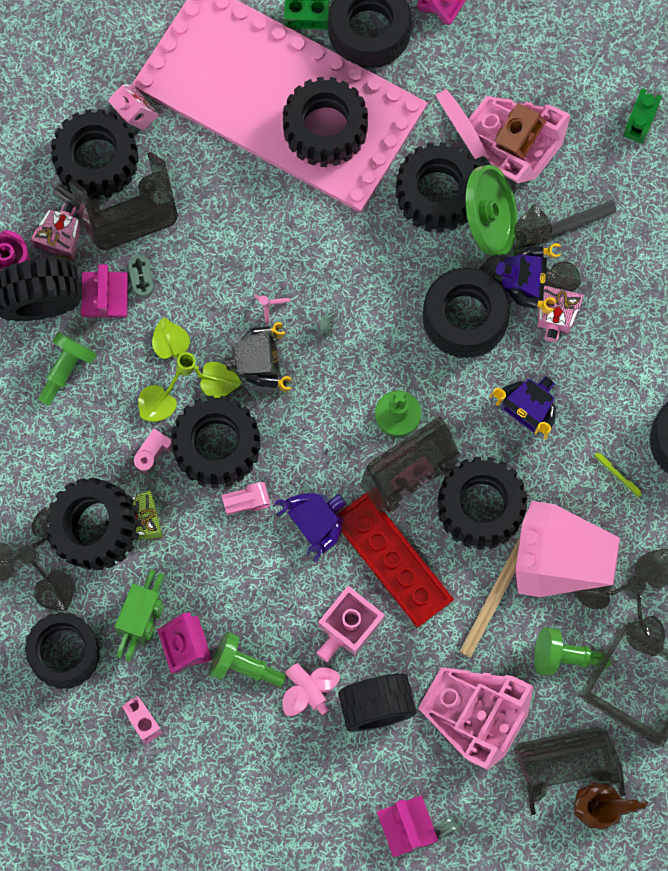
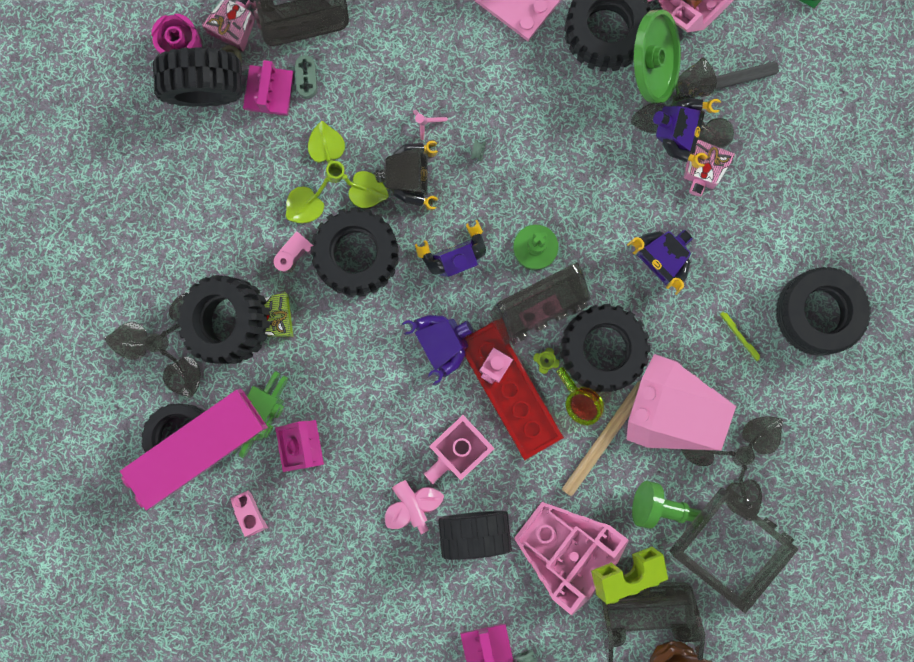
camera: 10 degrees right, 10 degrees up
bright green piece [38,331,98,406] -> none
bright green piece [209,631,286,687] -> none
bright pink piece [222,482,271,515] -> none
black tyre [422,267,510,358] -> none
none -> dark pink brick [120,389,268,510]
none -> torso [415,220,486,277]
none -> bright pink bracket [479,348,513,384]
none -> lime plate [533,348,560,374]
none -> piece [556,367,604,426]
none -> lime arch [591,547,668,604]

